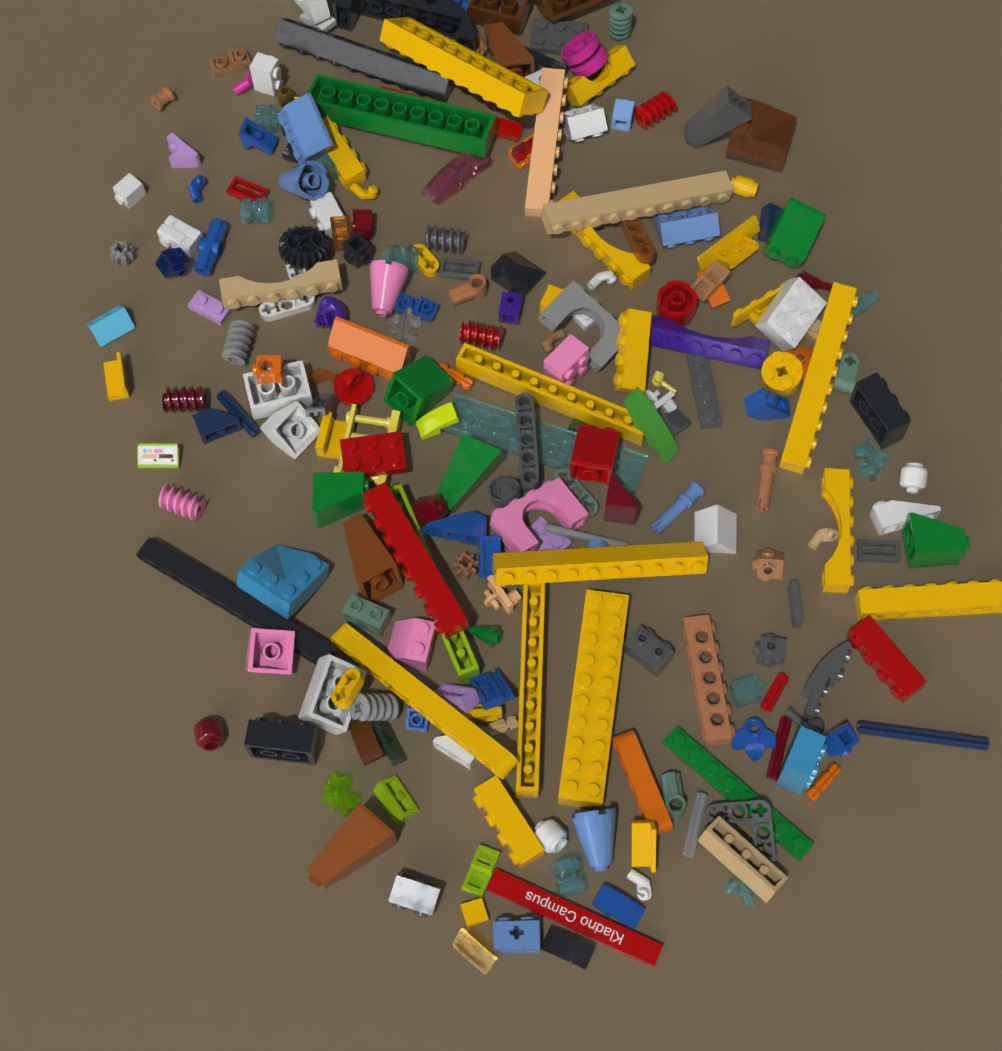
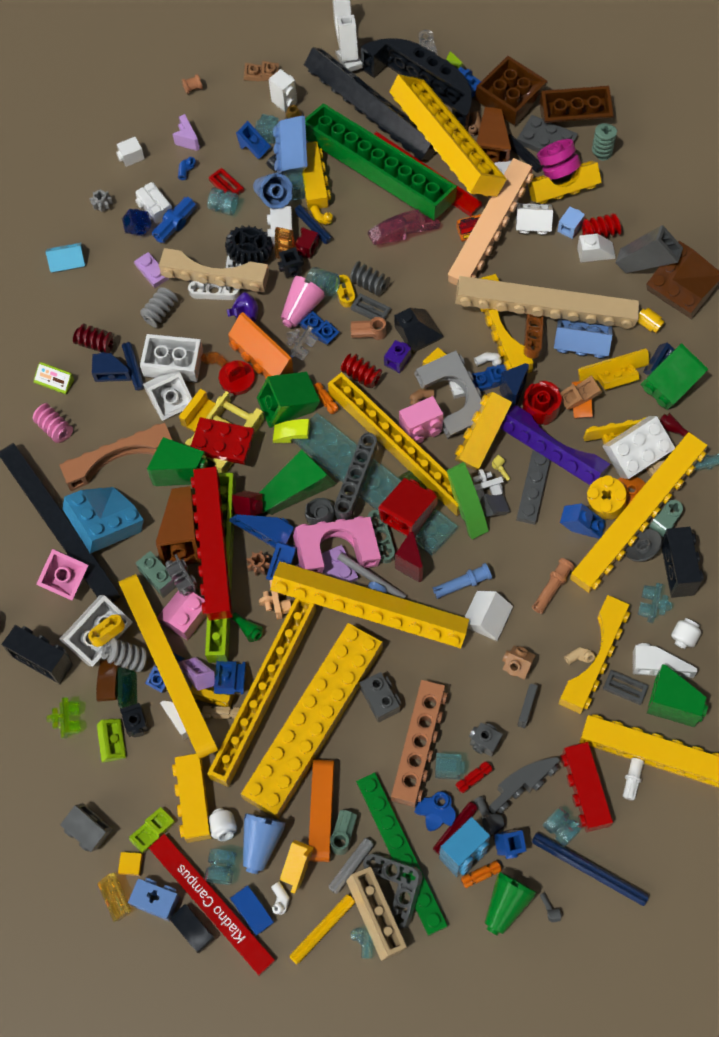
camera: 25 degrees right, 0 degrees up
yellow panel [103,352,130,401] -> none
dark pink arm [232,72,254,95] -> none
orange brick [253,355,284,383] -> none
dark grey tile [305,394,338,417] -> none
dark orange slope [307,803,397,889] -> none
none -> nougat arch [60,423,172,491]
none -> black brick [120,703,149,737]
none -> flat silver hinge [165,554,200,596]
none -> yellow axle [289,894,355,964]
none -> dark blue axle [295,205,332,244]
none -> blue slope [471,365,506,392]
none -> green cone [484,871,537,936]
none -> dark blue slope [499,363,529,410]
none -> dark grey hand [540,893,561,922]
none -> clear light blue wheel [542,807,583,847]
none -> white slope [577,234,616,262]
none -> white axle [623,758,644,800]
none -> dark grey dish [624,529,662,562]

